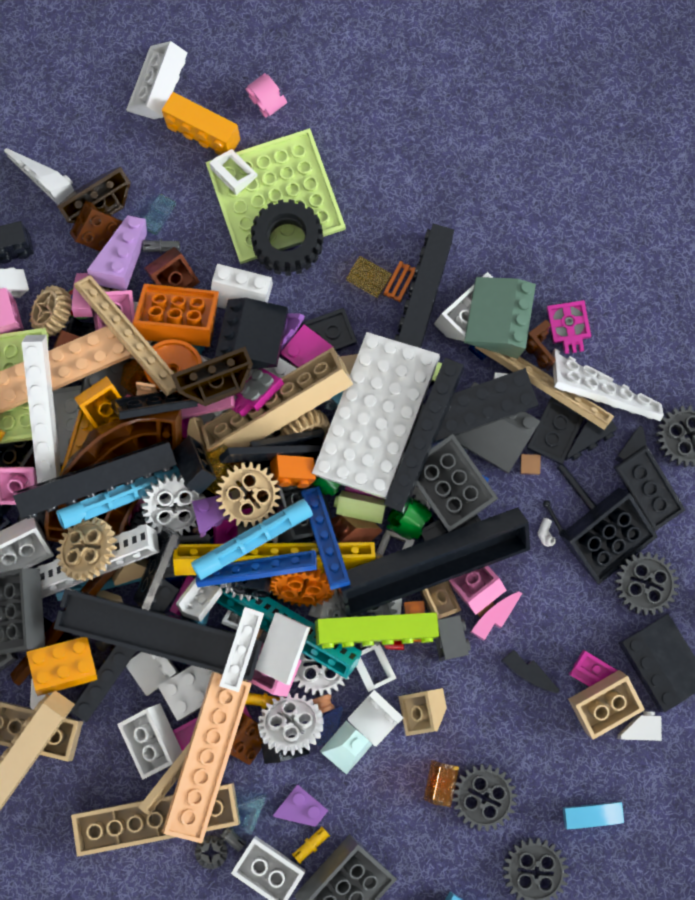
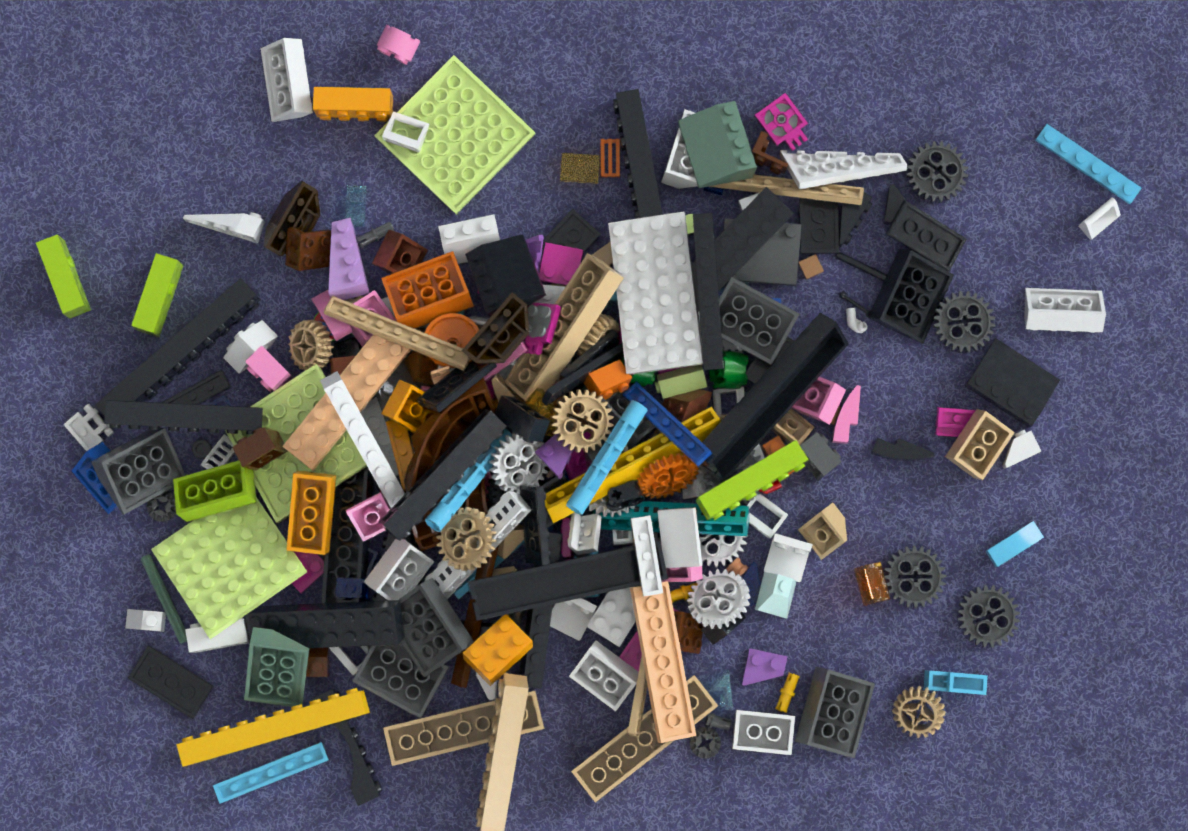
camera: 25 degrees left, 5 degrees up
blue tile [196,550,317,587] -> none
black tyre [251,199,323,276] -> none

